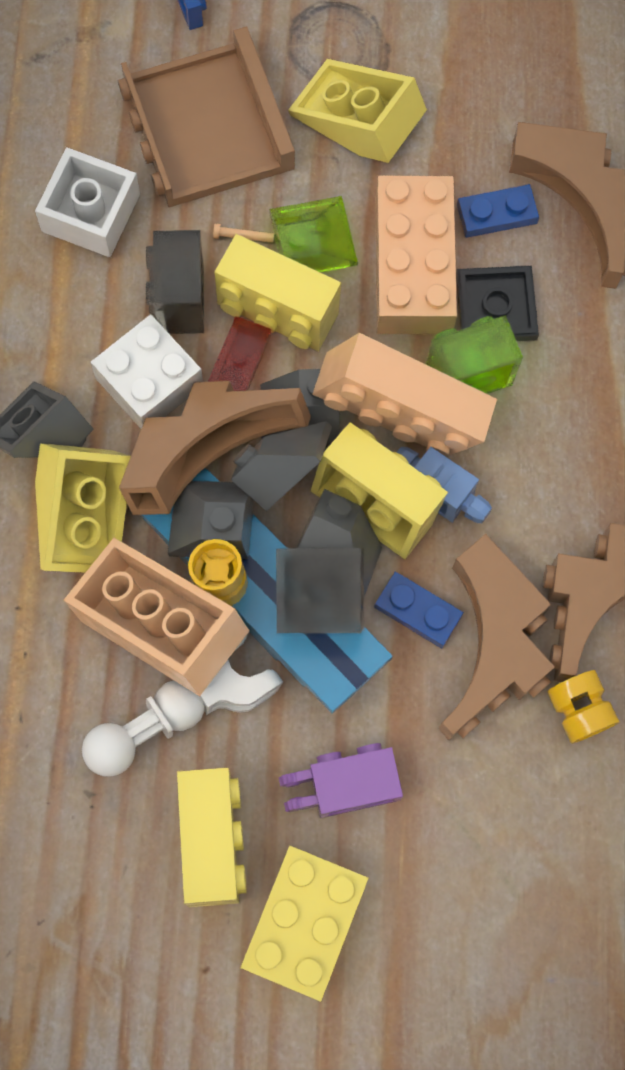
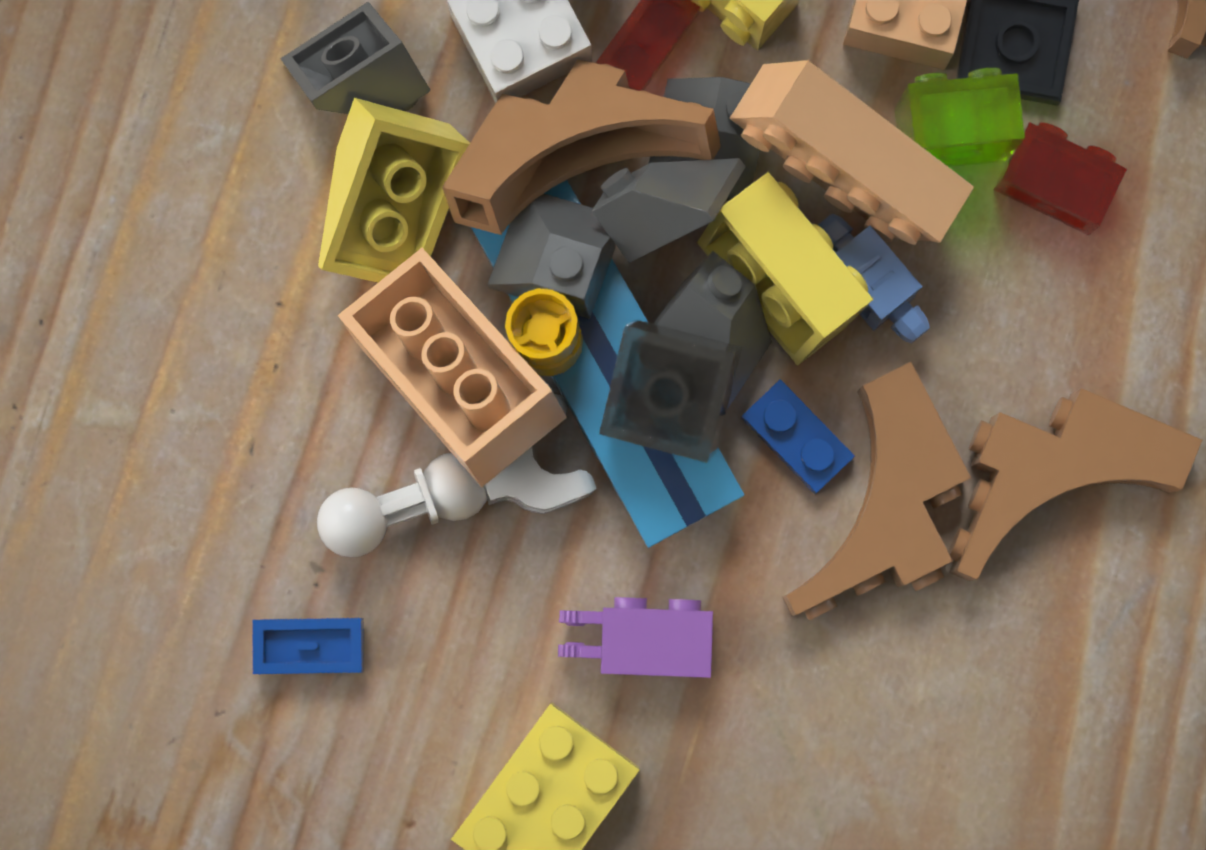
camera: 20 degrees right, 10 degrees up
light yellow brick [177,768,247,907] -> none
yellow wheel [547,670,620,744] -> none
none -> blue plate [252,618,364,674]
none -> clear red brick [993,122,1127,236]

